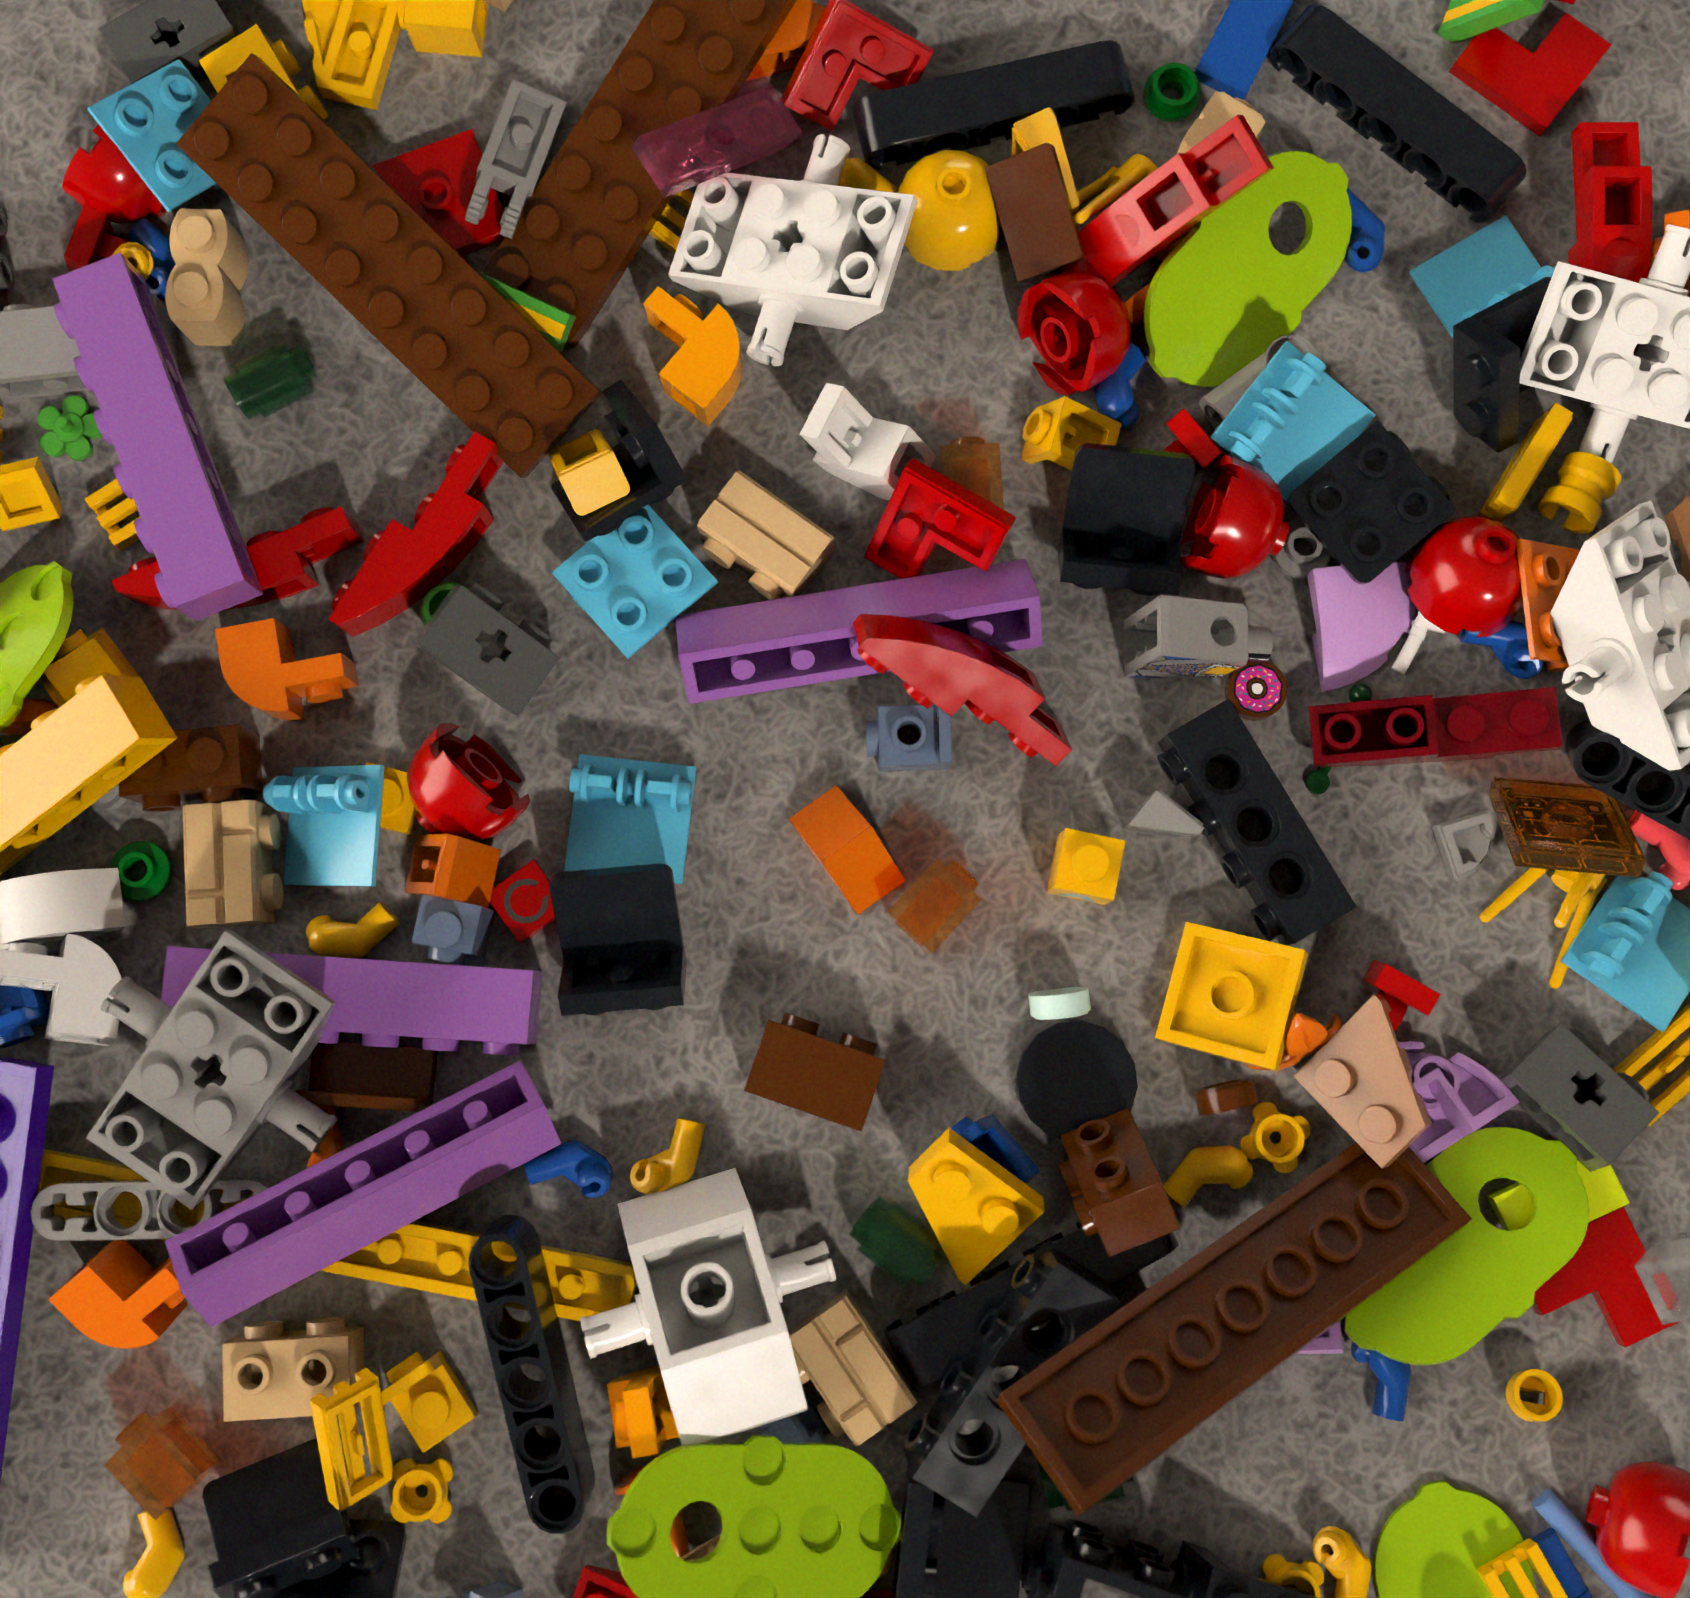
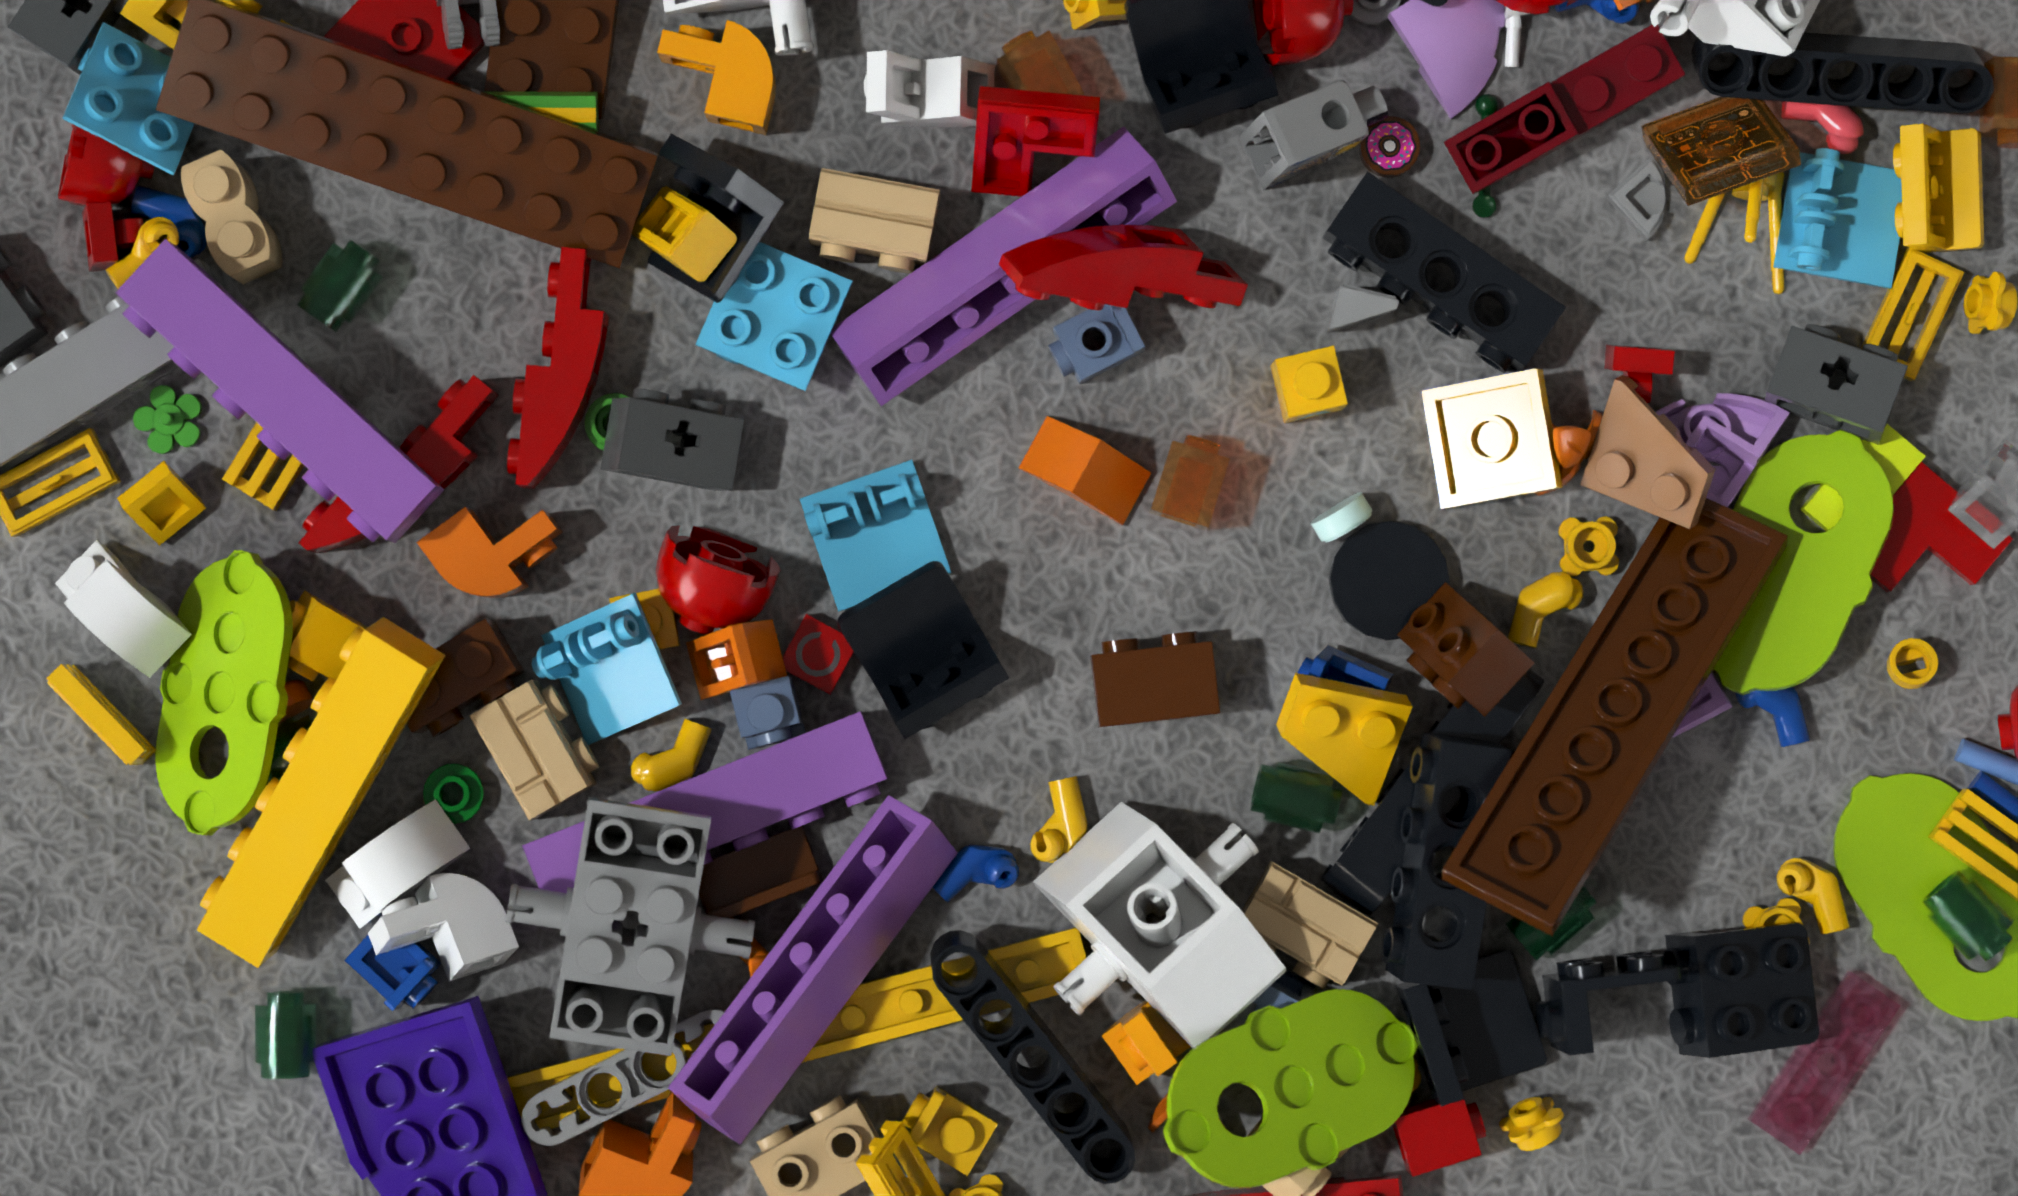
camera: 30 degrees left, 5 degrees up
reddish brown tile [1194,1078,1259,1115] -> none

